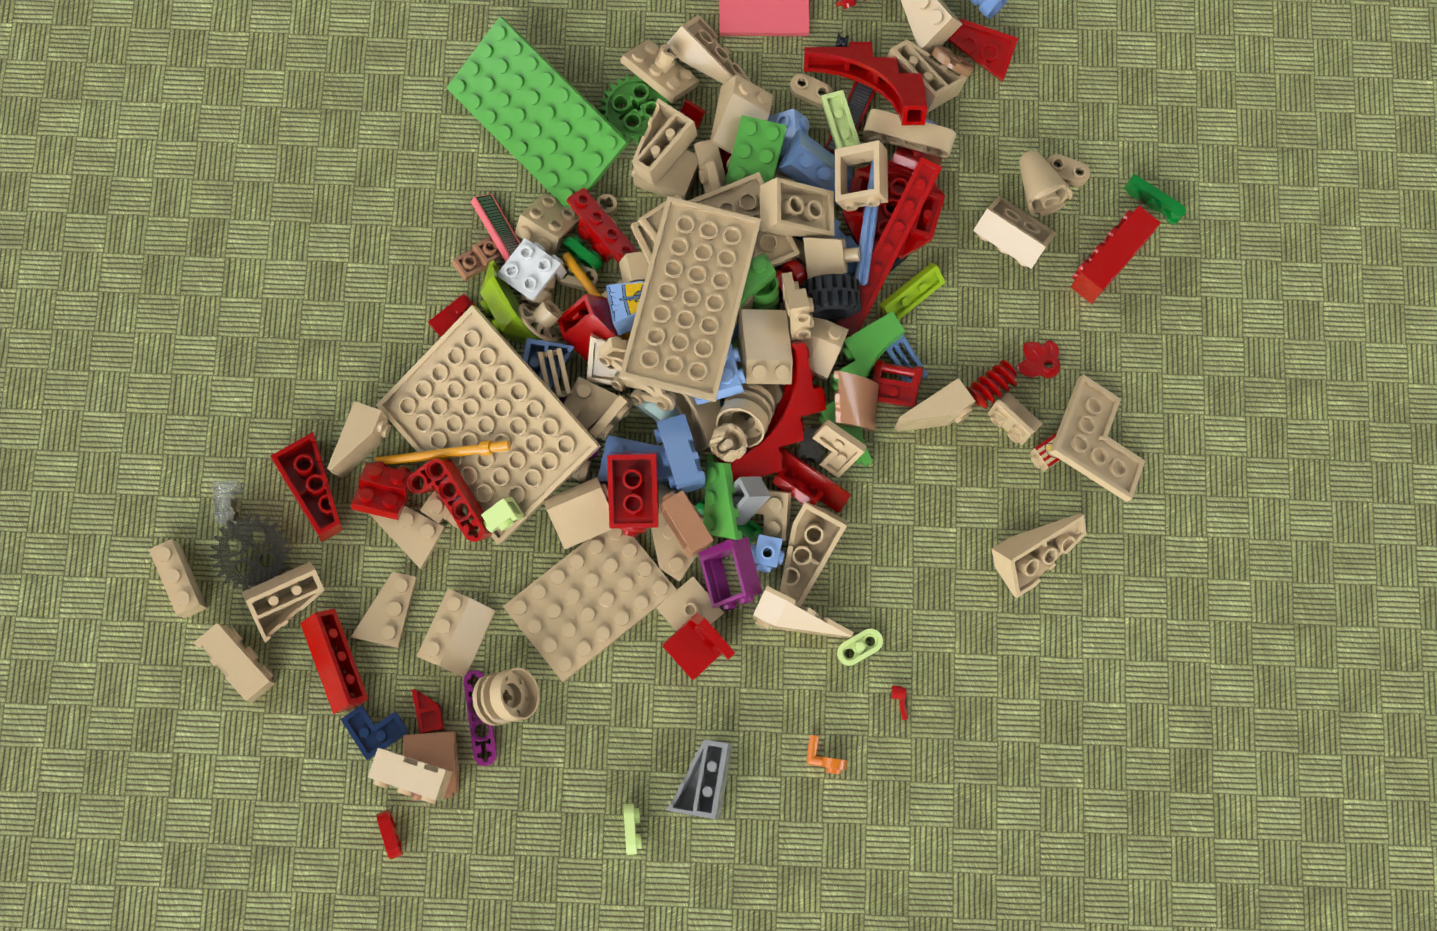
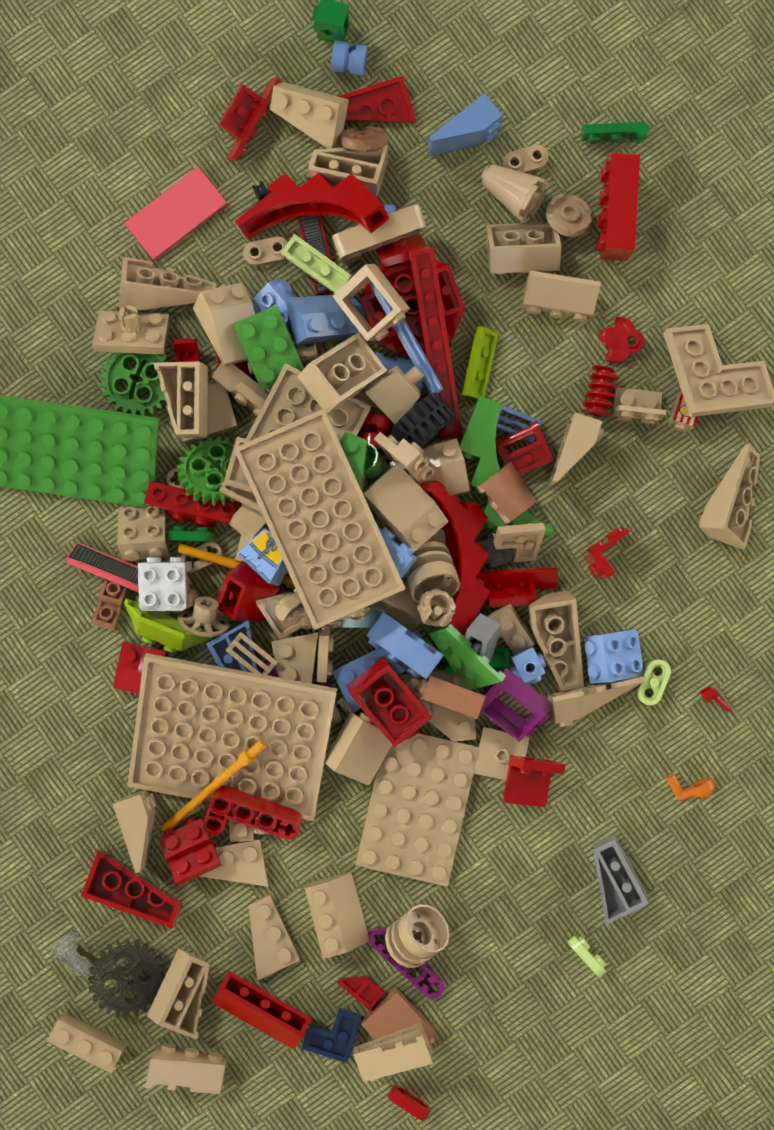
camera: 35 degrees left, 10 degrees up
yellowish green brick [481,497,525,533] -> none
none -> bright green gear [177,435,236,506]
none -> medium blue slope [428,93,503,156]
none -> tan slope [521,271,601,322]
none -> tan tile [546,193,592,237]
none -> light blue bracket [583,630,644,683]
none -> red bracket [584,526,632,580]

